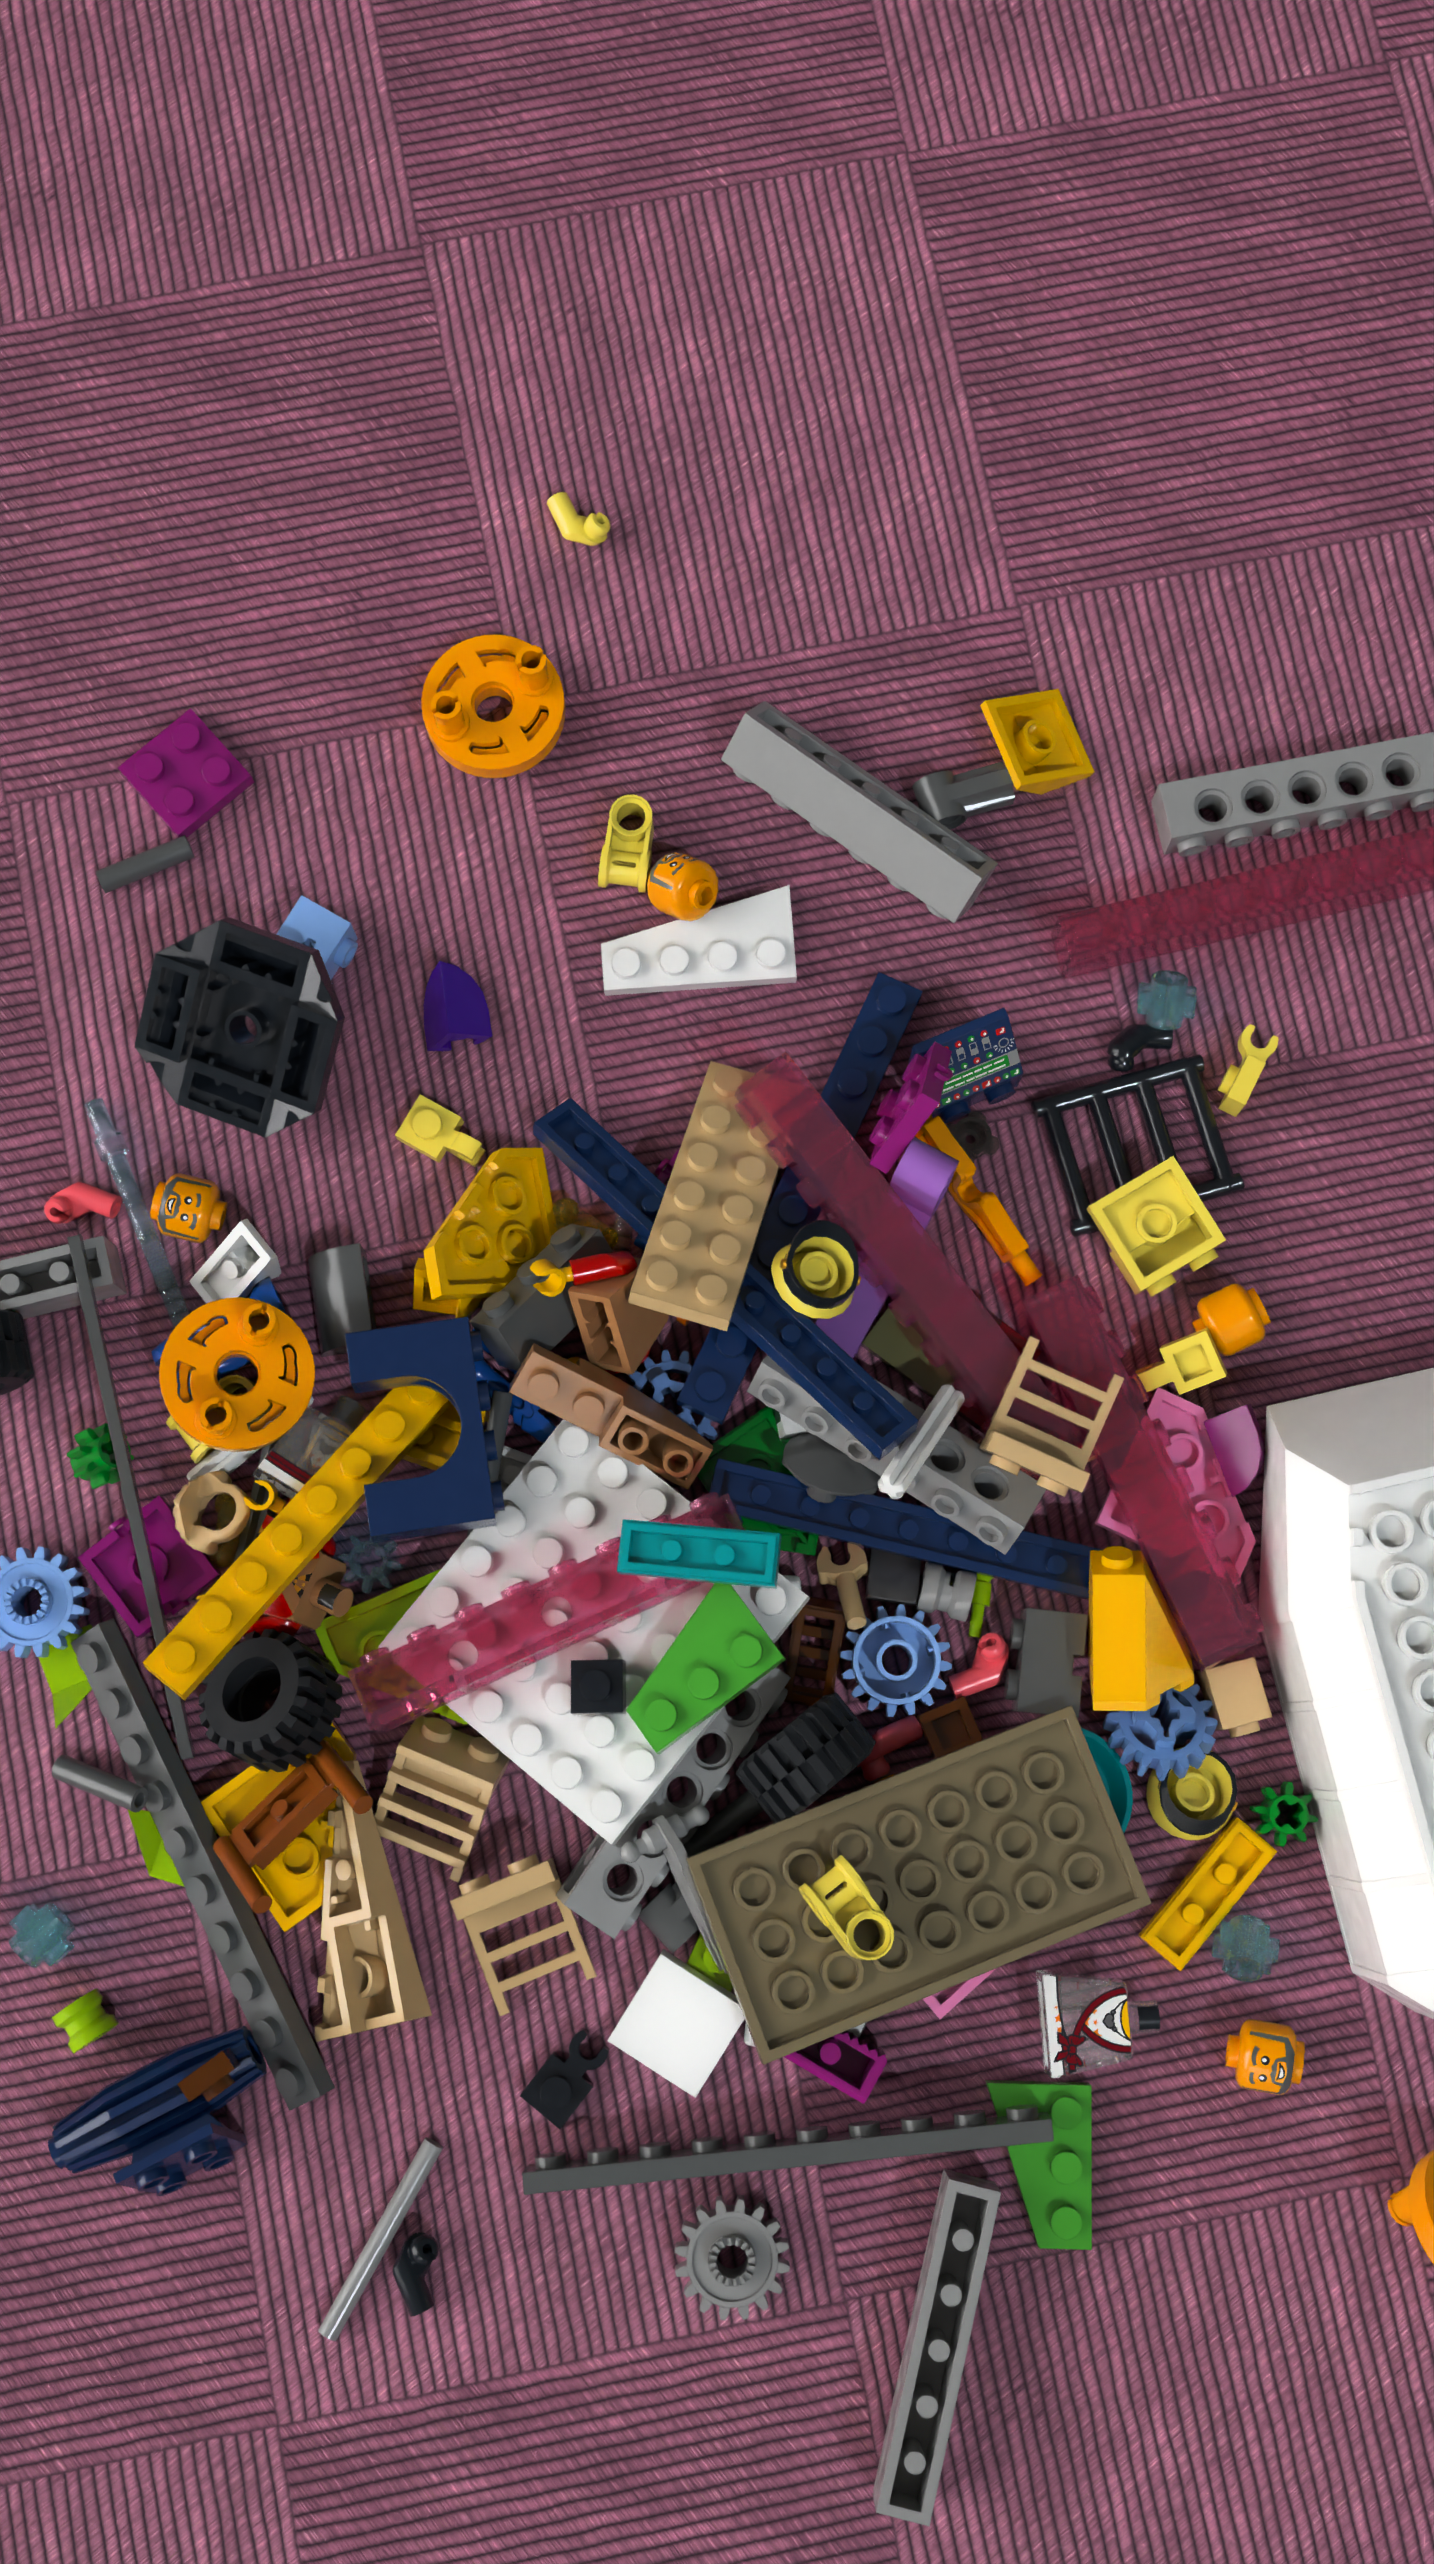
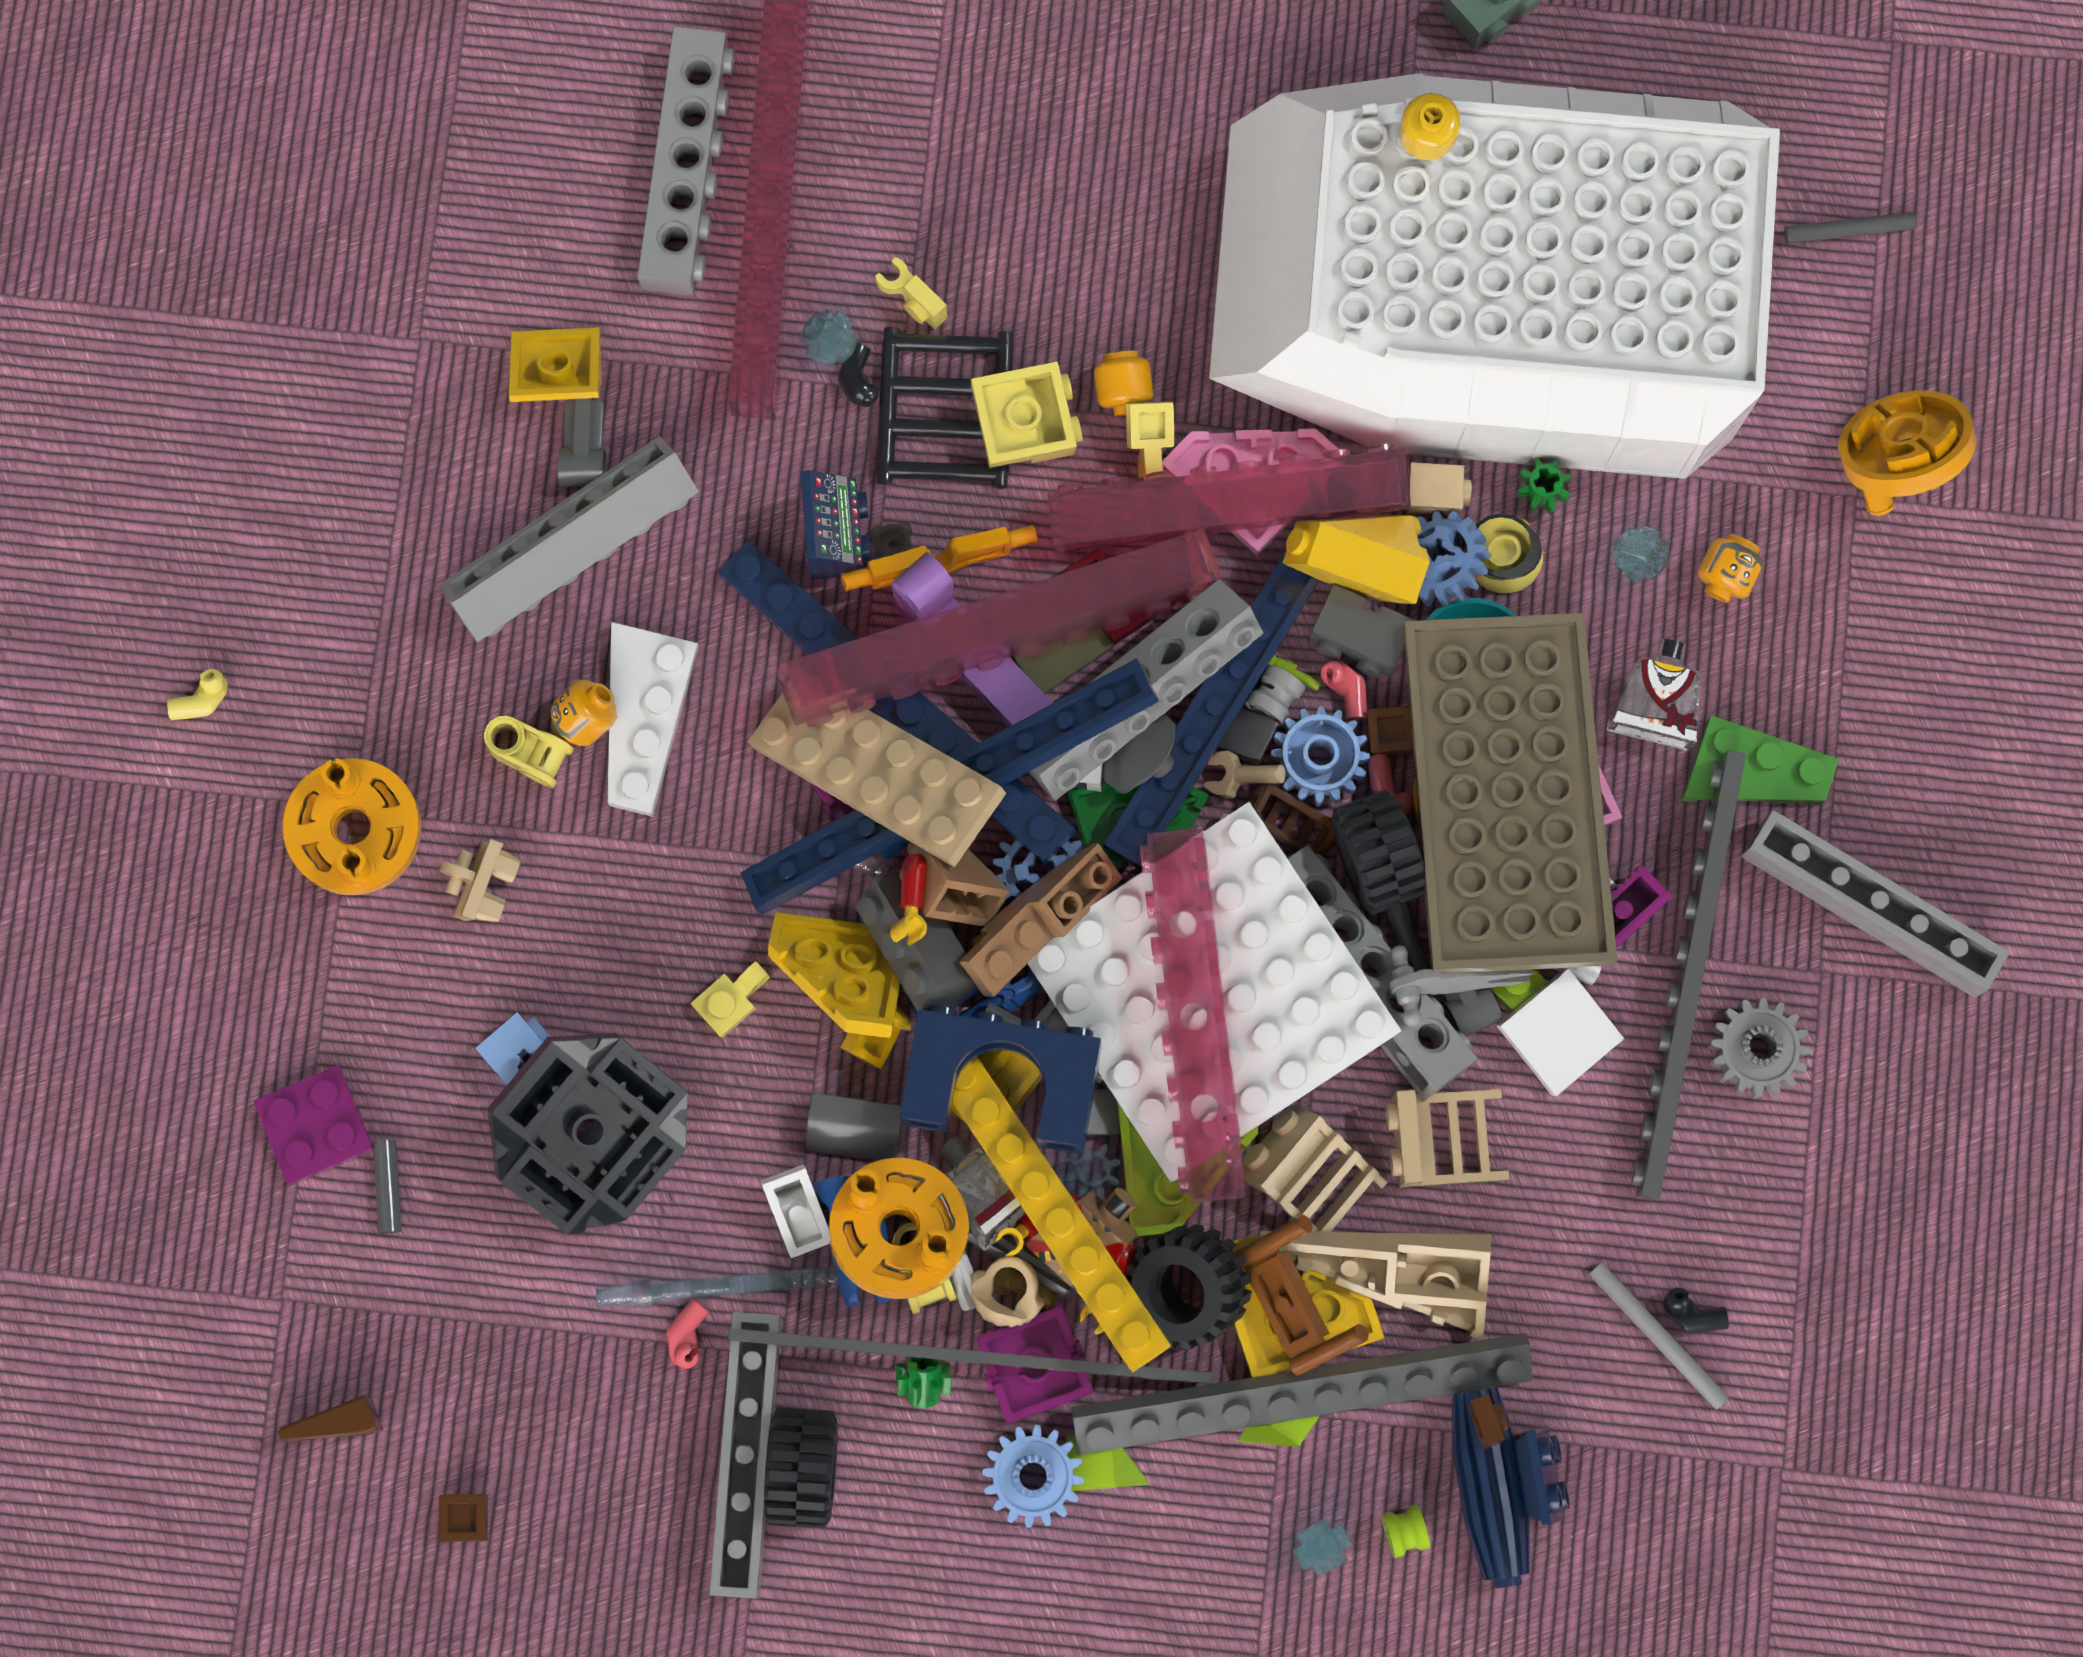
camera: 75 degrees left, 0 degrees up
dark grey piece [52,1755,148,1813] -> none
light orange head [150,1173,228,1243] -> none
dark purple brick [423,961,492,1051] -> none
black plate [520,2028,609,2129] -> none
clear yellow arm [552,1198,618,1249] -> none
black plate [571,1659,626,1715] -> none
teal tile [617,1519,782,1589] -> none
bright green wing [626,1583,786,1755] -> none
light yellow piece [771,1220,861,1319] -> none
light yellow piece [798,1855,894,1960] -> none
magenta plate [869,1041,953,1174] -> none
white axle [878,1384,965,1499] -> none
tan plate [979,1336,1124,1497] -> none
yellow tile [1138,1817,1278,1971] -> none
magenta brick [1203,1404,1265,1497] -> none
none -> tan hips [439,839,521,922]
none -> flat silver slope [1087,1089,1120,1137]

